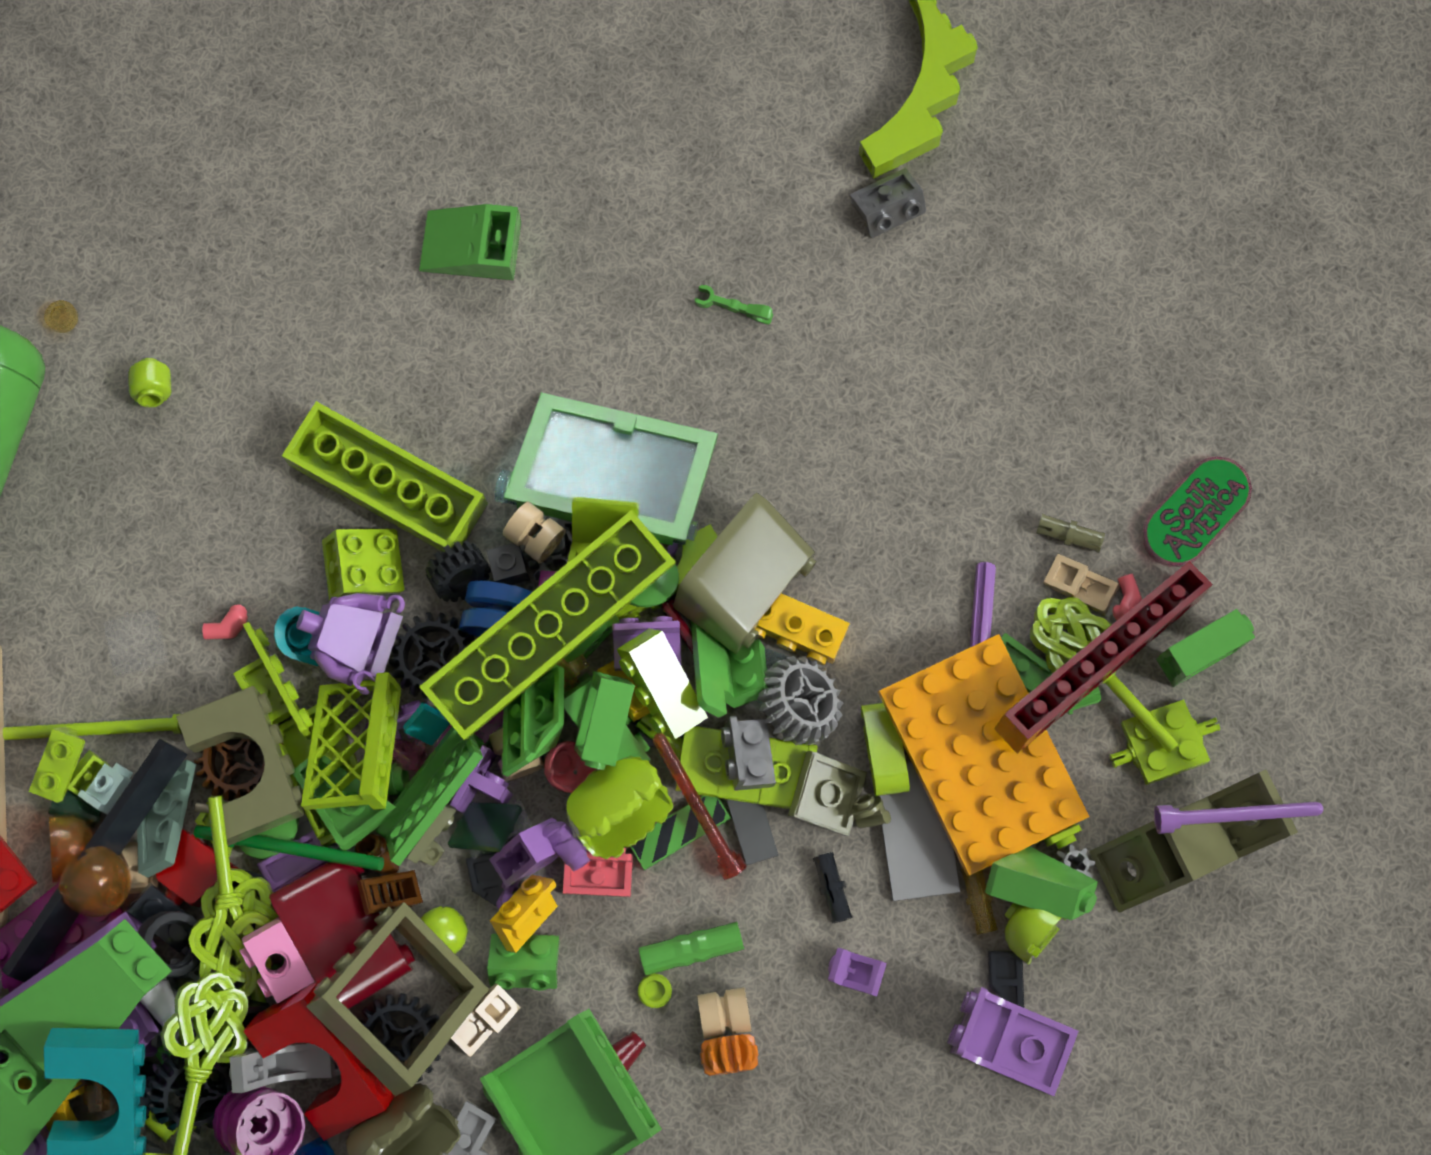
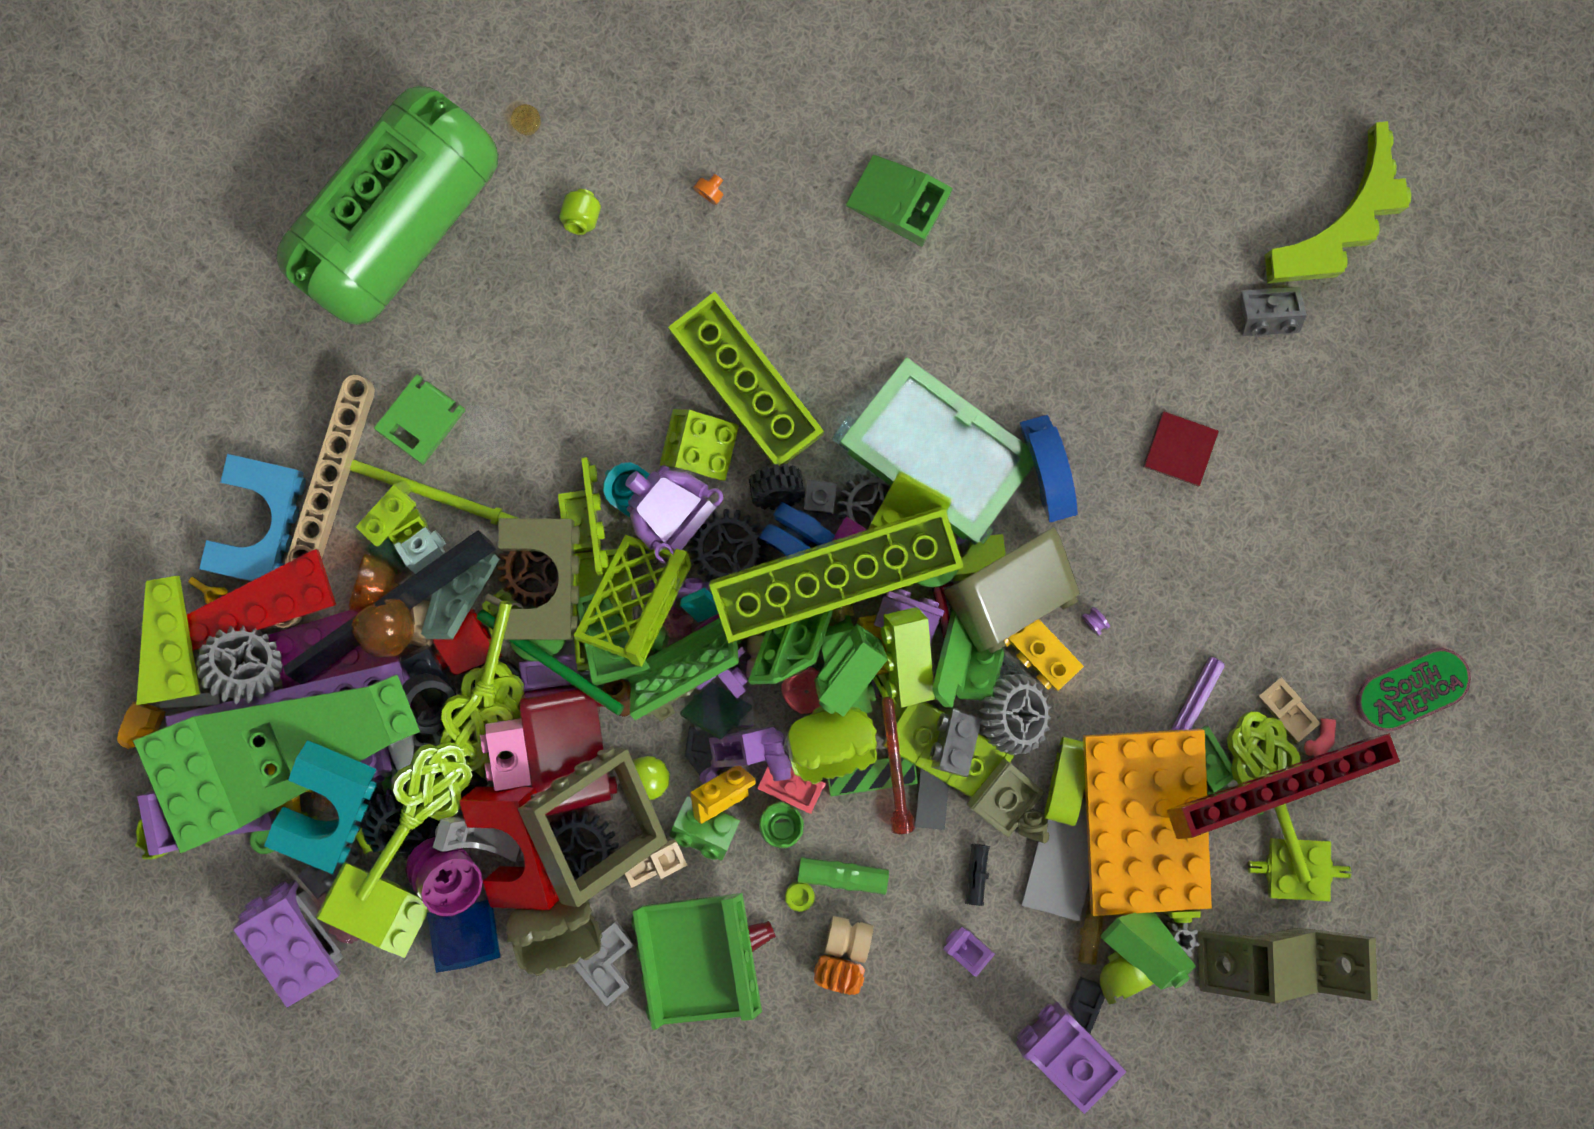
camera: 20 degrees right, 10 degrees up
coral arm [202,605,248,640] -> none
reddish brown slope [357,870,423,915] -> none
tan wheel [503,501,566,563] -> none
bright green piece [694,285,773,325] -> none
olive pin [1036,513,1106,553] -> none
medium lavender piece [1154,802,1323,834] -> none
bright green window [1156,609,1255,687] -> none
none -> bright green container [374,374,465,465]
none -> orange tile [693,174,724,205]
none -> bright green hair [759,802,804,849]
none -> blue arch [1020,415,1078,523]
none -> medium lavender bush [1082,607,1110,636]
none -> dark red tile [1143,411,1219,487]

